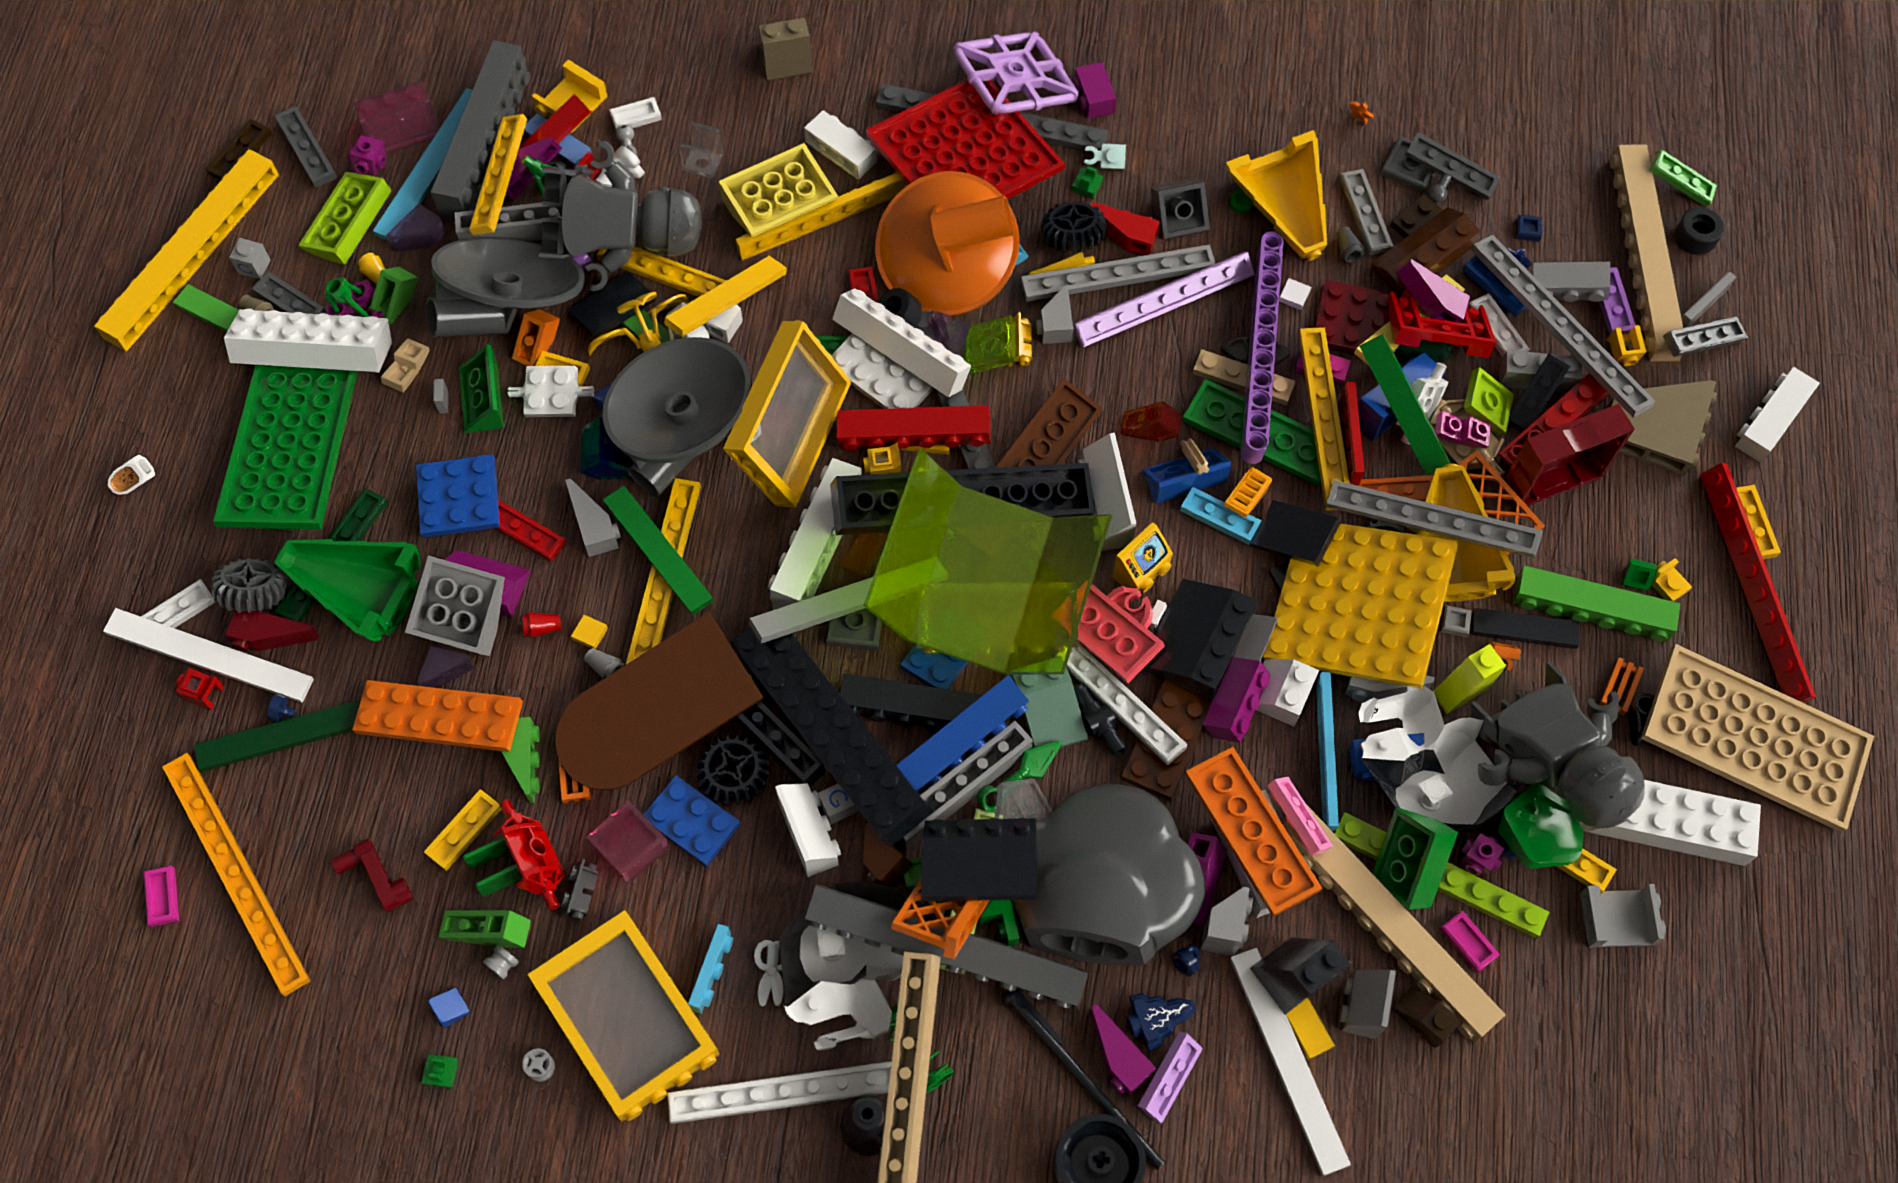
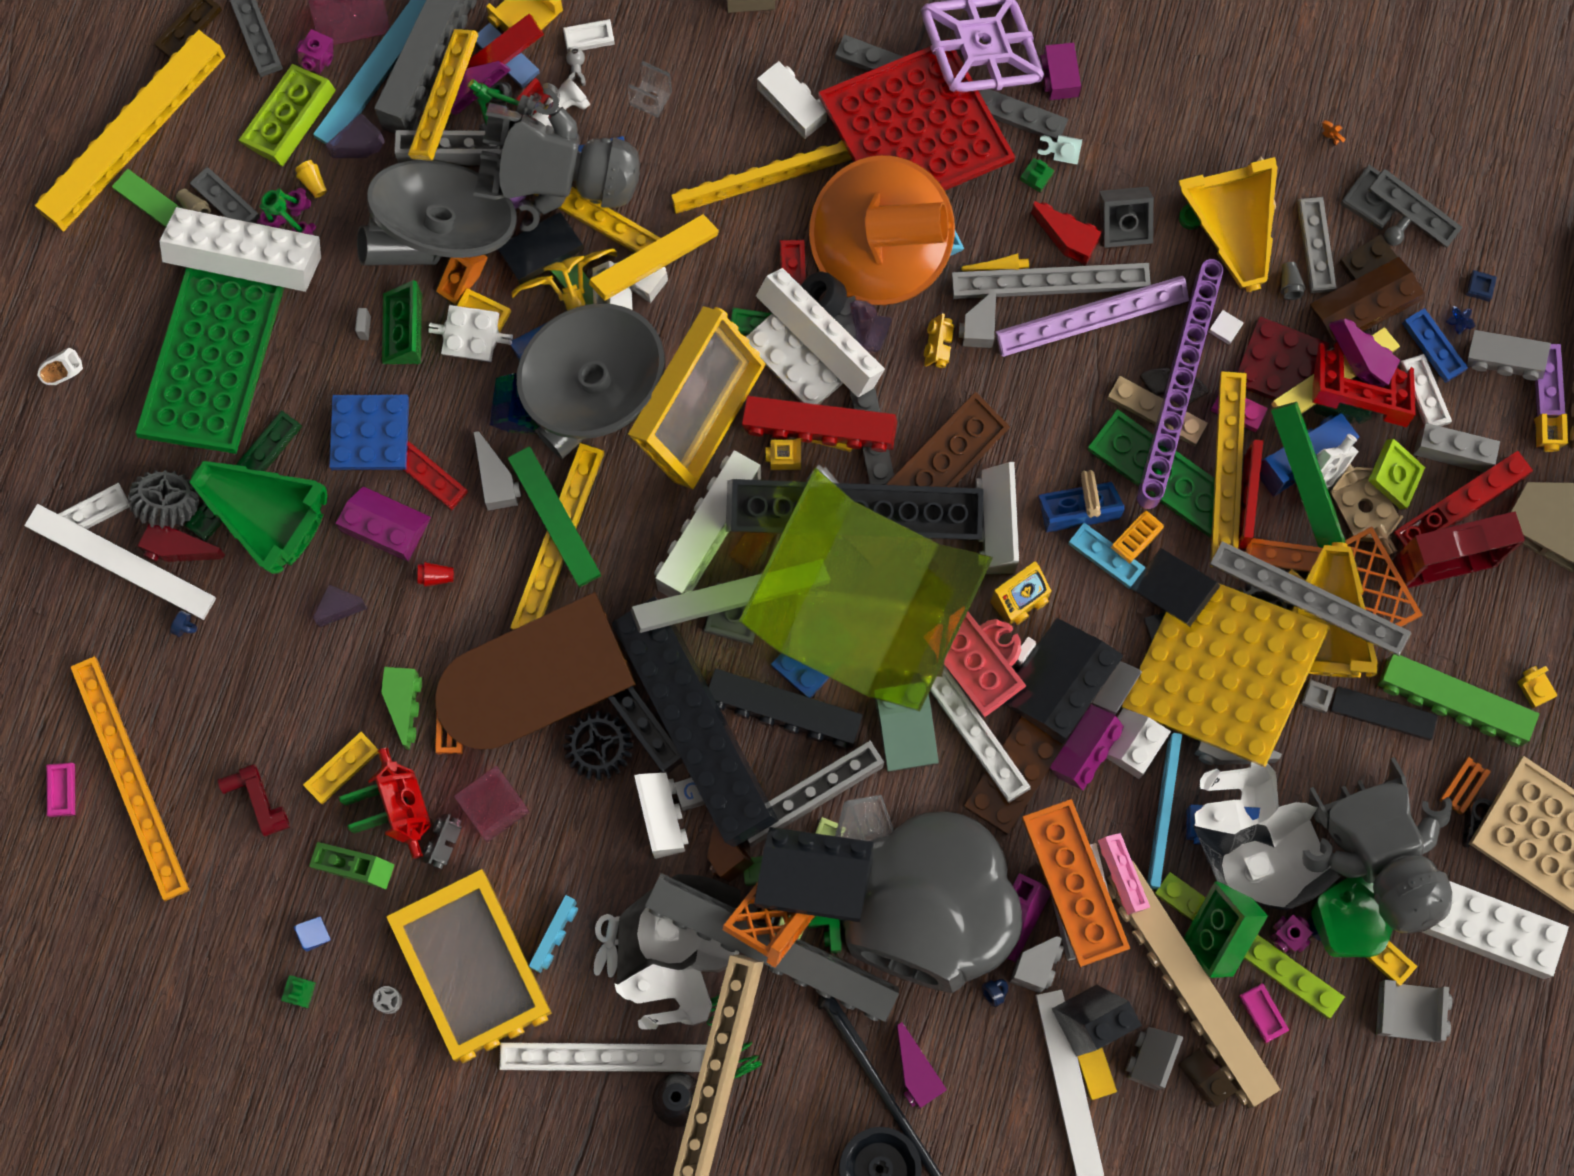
camera: 10 degrees right, 10 degrees up
red window [176,668,224,710] -> none
dark green tile [194,699,361,772] -> none
light grey brick [229,238,271,279] -> none
orange plate [352,680,523,752] -> none
bright green slope [370,267,419,325] -> none
tan slope [381,339,430,393] -> none
light grey slope [405,556,505,656] -> none
light grey wheel [482,944,519,980] -> none
yellow tile [571,615,608,649] -> none
light grey cone [584,648,624,679] -> none
blue plate [641,775,741,867] -> none
light yellow slope [719,143,838,237] -> none
blue brick [897,675,1029,795] -> none
clear neon green plate [966,315,1016,374] -> none
green piece [977,741,1062,812] -> none
black gear [1041,201,1107,254] -> none
black pin [1074,684,1127,757] -> none
clear red slope [1121,401,1182,442] -> none
dark blue rock [1126,993,1197,1051] -> none
lavender plate [1138,1031,1203,1123] -> none
neon yellow slope [1433,644,1506,715] -> none
dark pink slope [1435,411,1491,448] -> none
light grey plate [1472,235,1655,418] -> none
orange tile [1490,641,1521,671] -> none
black tile [1509,353,1571,429] -> none
green tile [1622,558,1657,590] -> none

